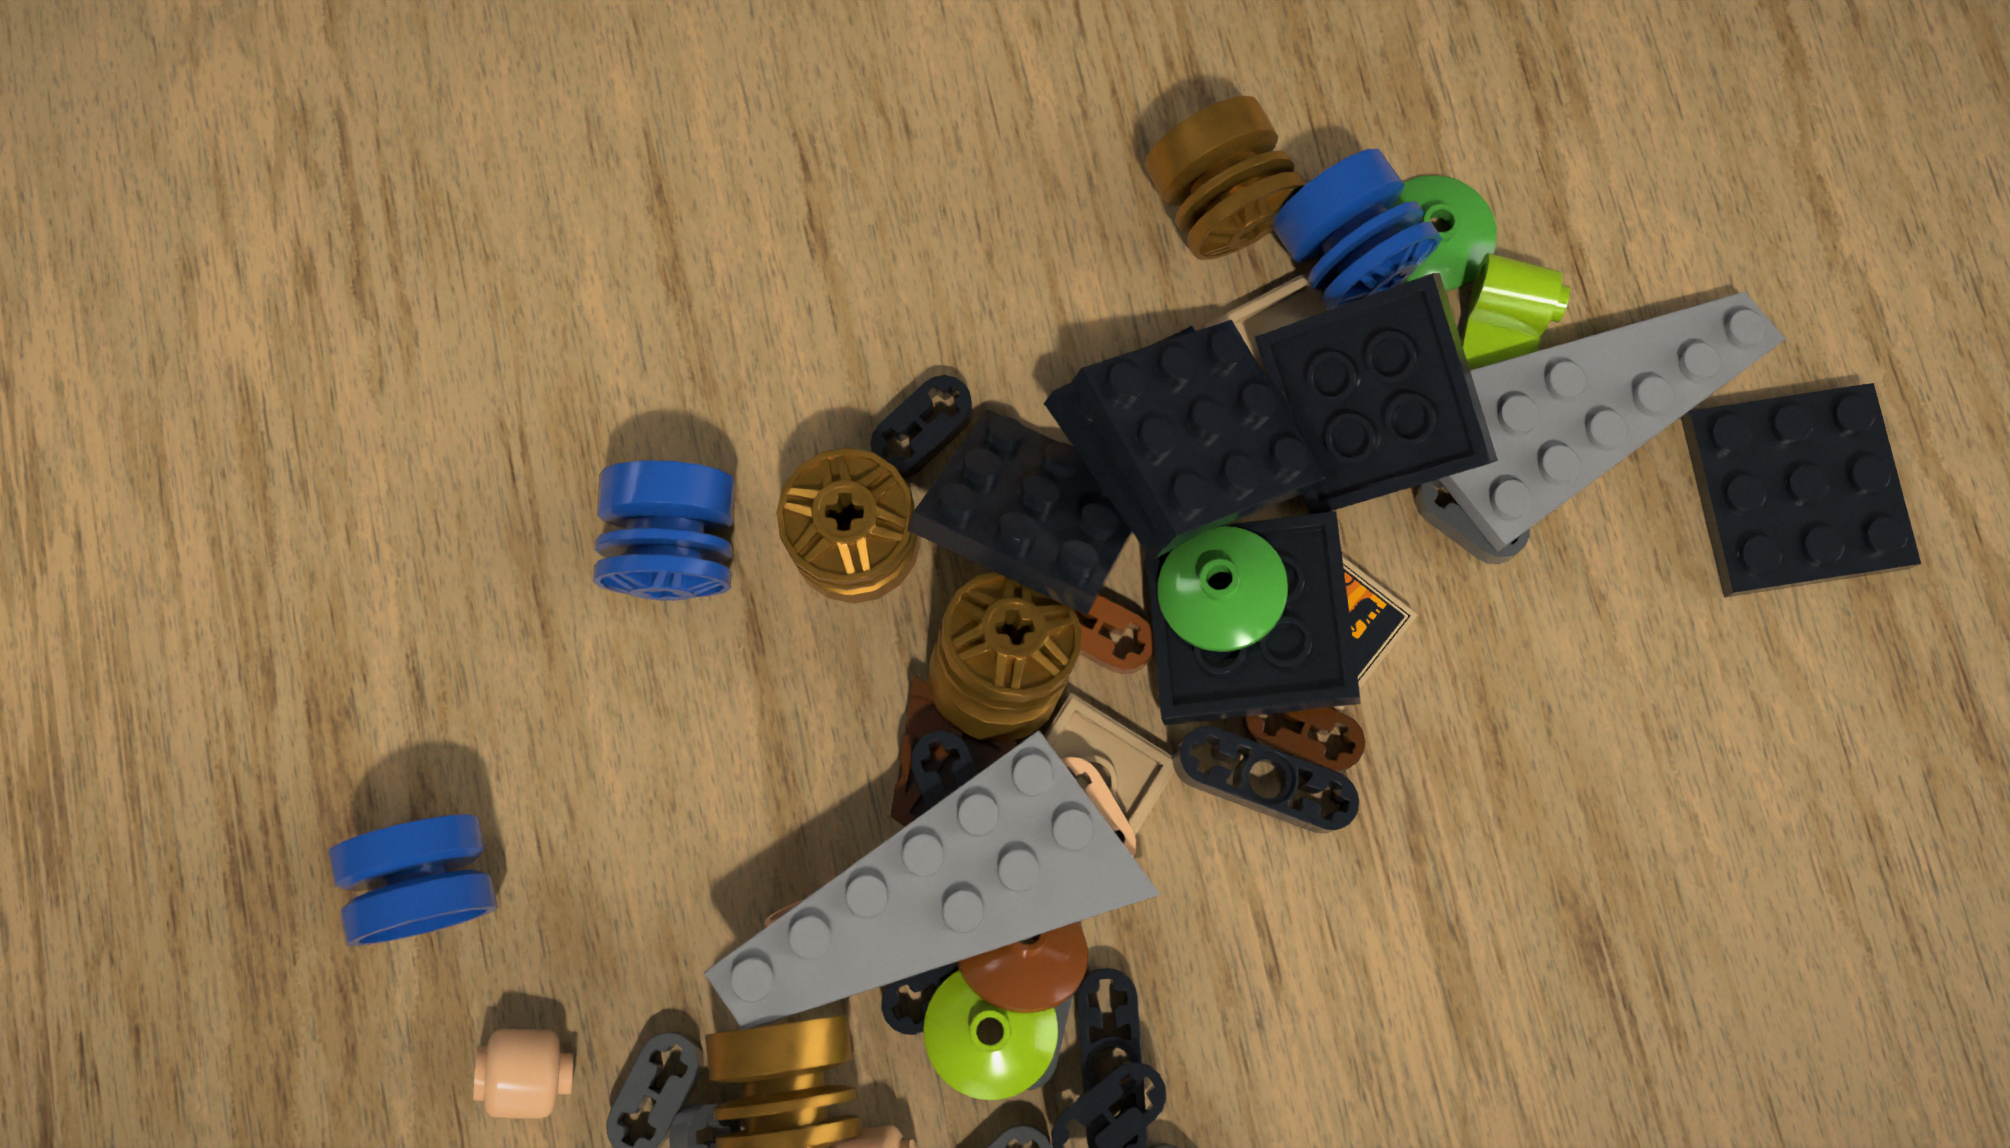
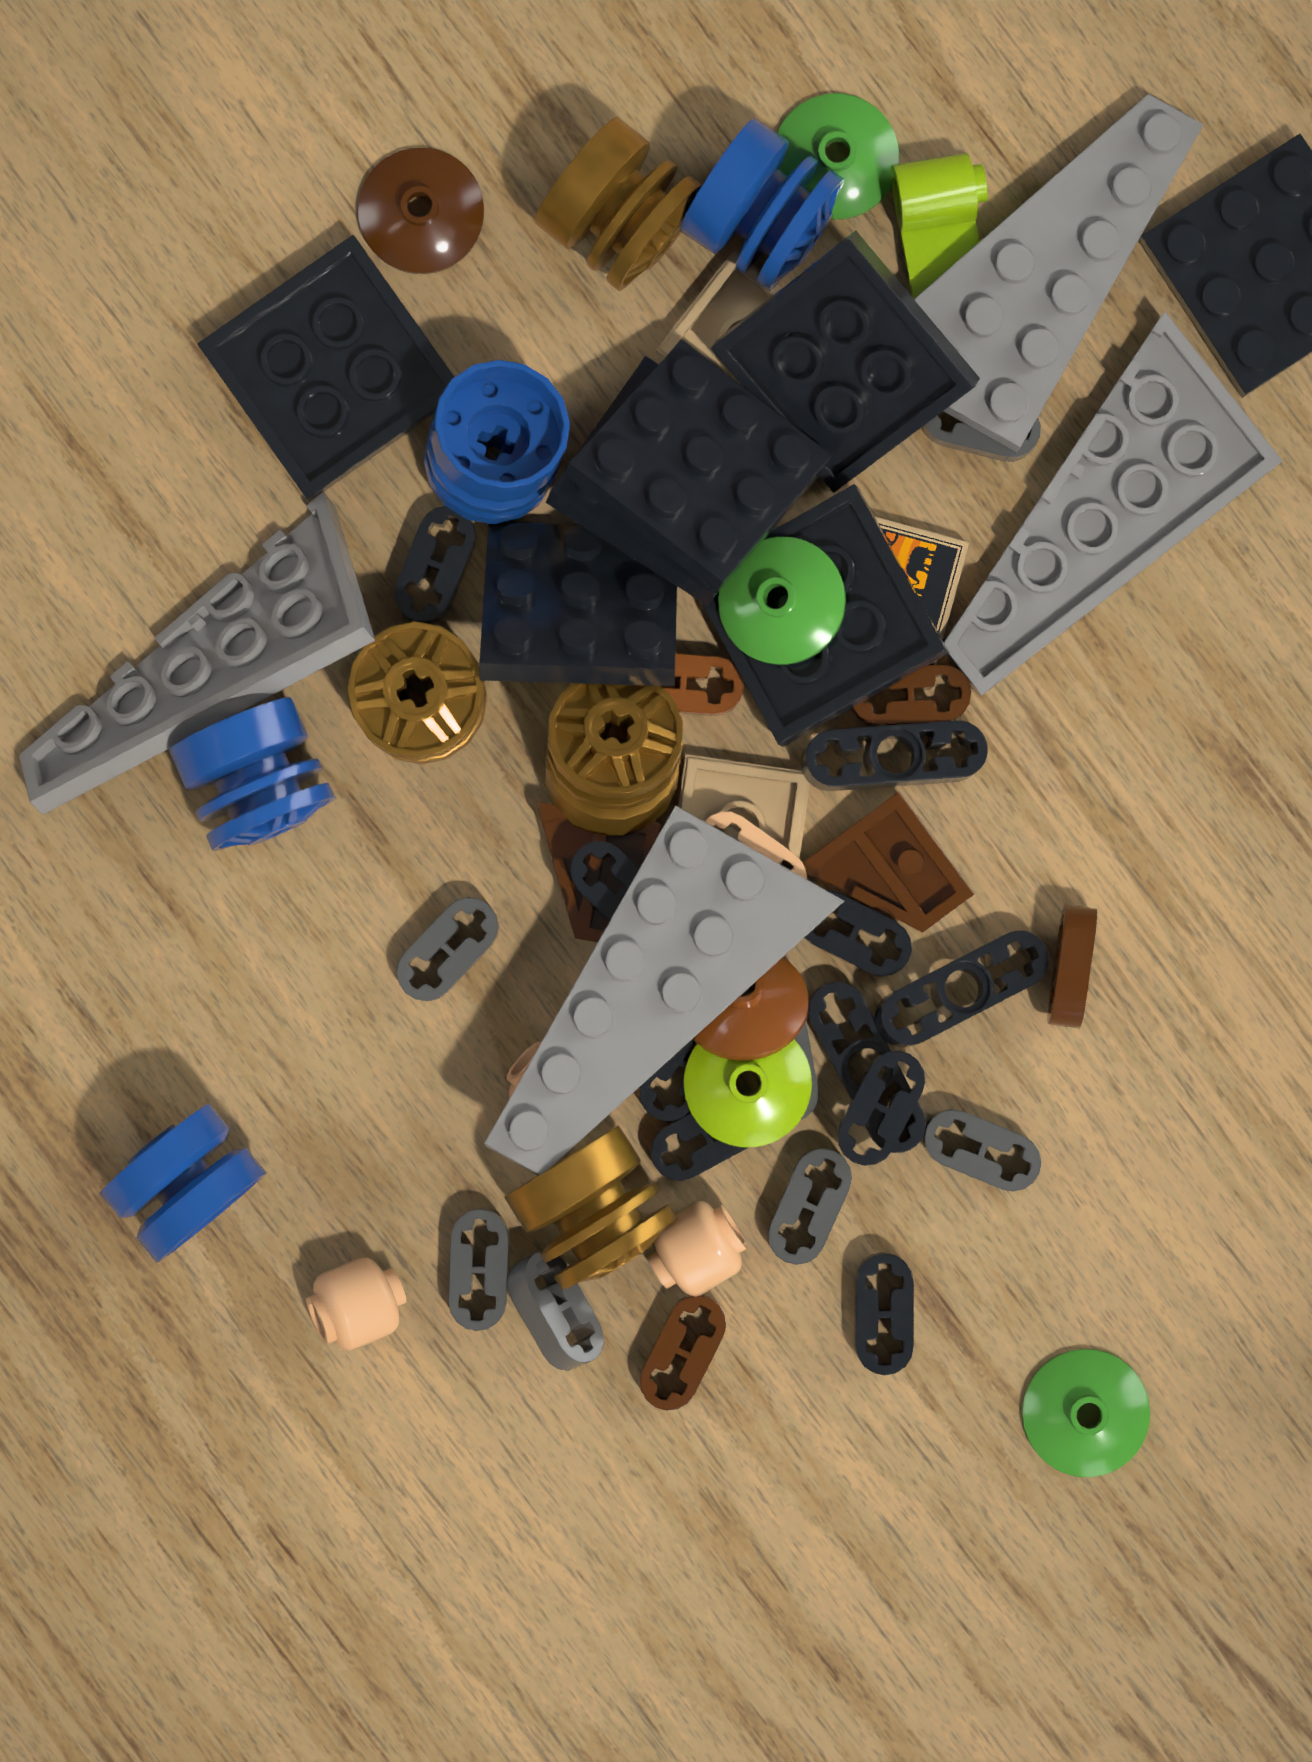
camera: 30 degrees left, 10 degrees up
none -> light grey wing [19,492,375,815]
none -> black plate [197,234,454,502]
none -> reddish brown dish [358,148,484,274]
none -> dark grey beam [397,897,499,1001]
none -> blue wheel [424,360,570,524]
none -> black beam [651,1094,749,1181]
none -> reddish brown wing [803,792,975,933]
none -> black beam [803,890,912,977]
none -> black beam [875,931,1049,1048]
none -> light grey wing [944,311,1282,697]
none -> reddish brown beam [1047,904,1097,1029]

